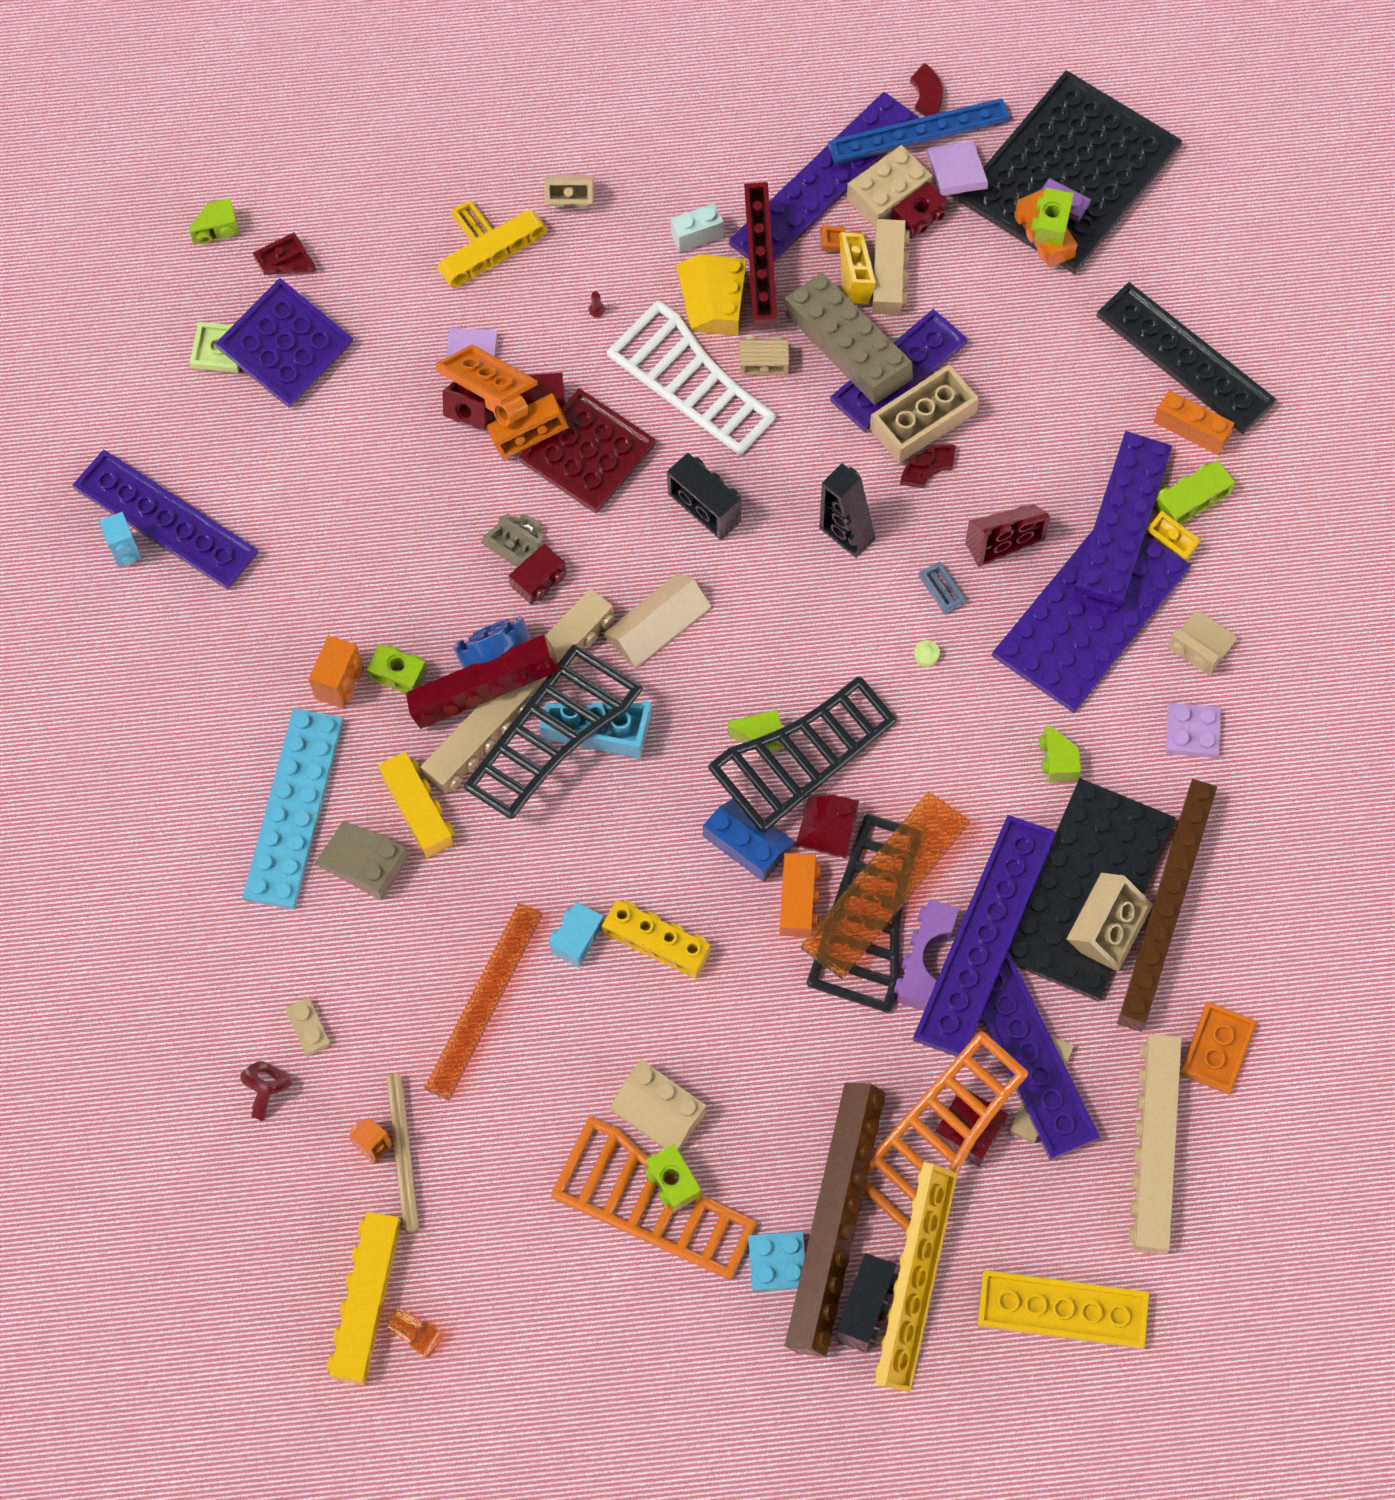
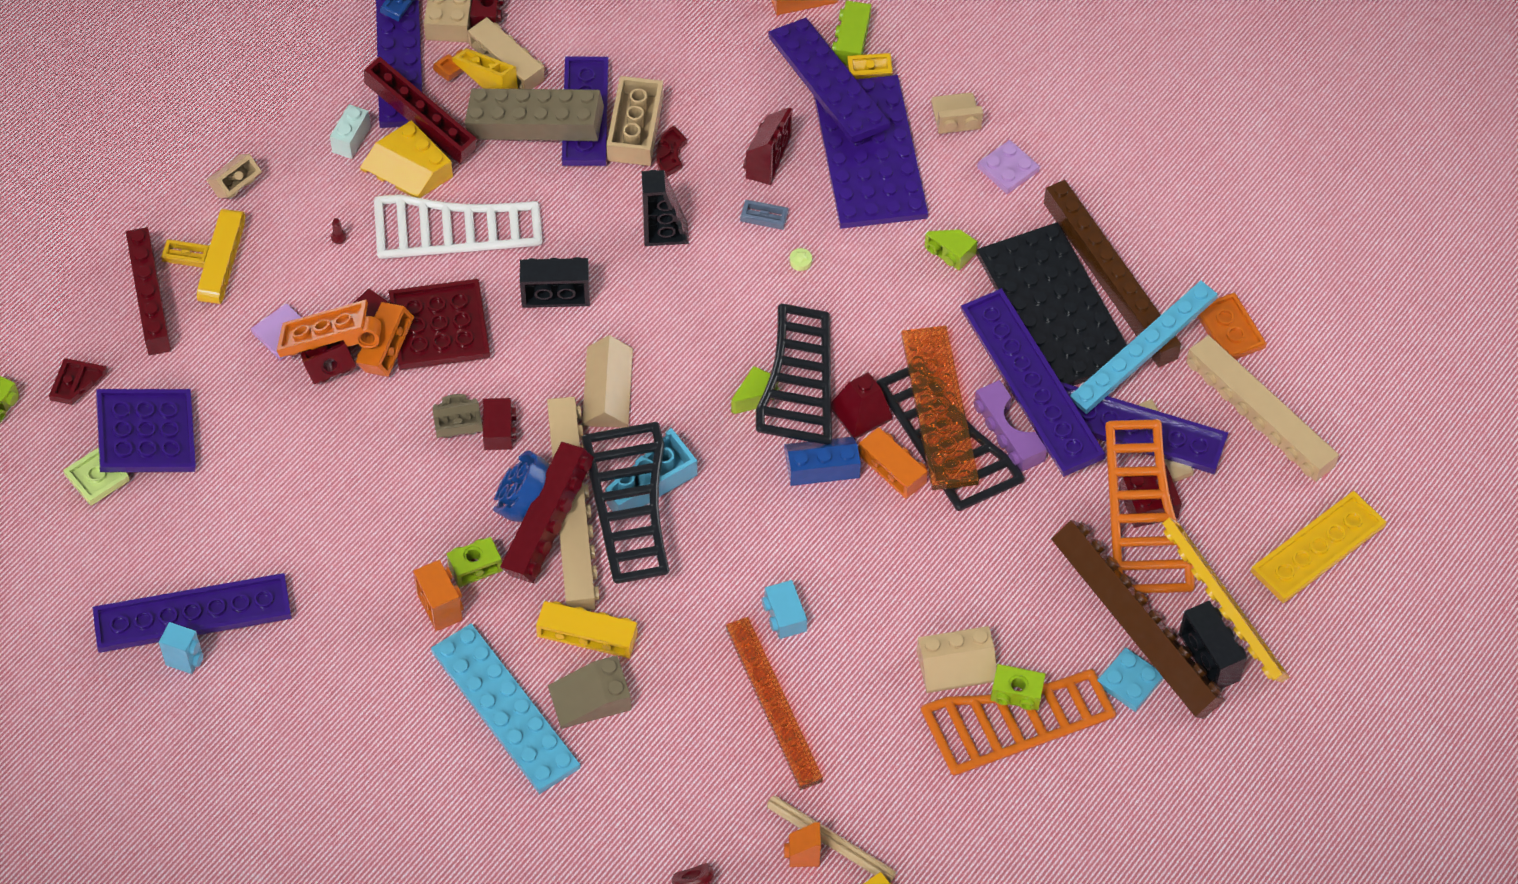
camera: 50 degrees left, 10 degrees down
tan plate [285,997,331,1057] -> none
yellow brick [602,899,711,979] -> none
tan brick [740,336,789,376] -> none
tan slope [1067,873,1153,971] -> none
none -> dark red brick [125,227,171,356]
none -> medium azure plate [1070,280,1218,414]

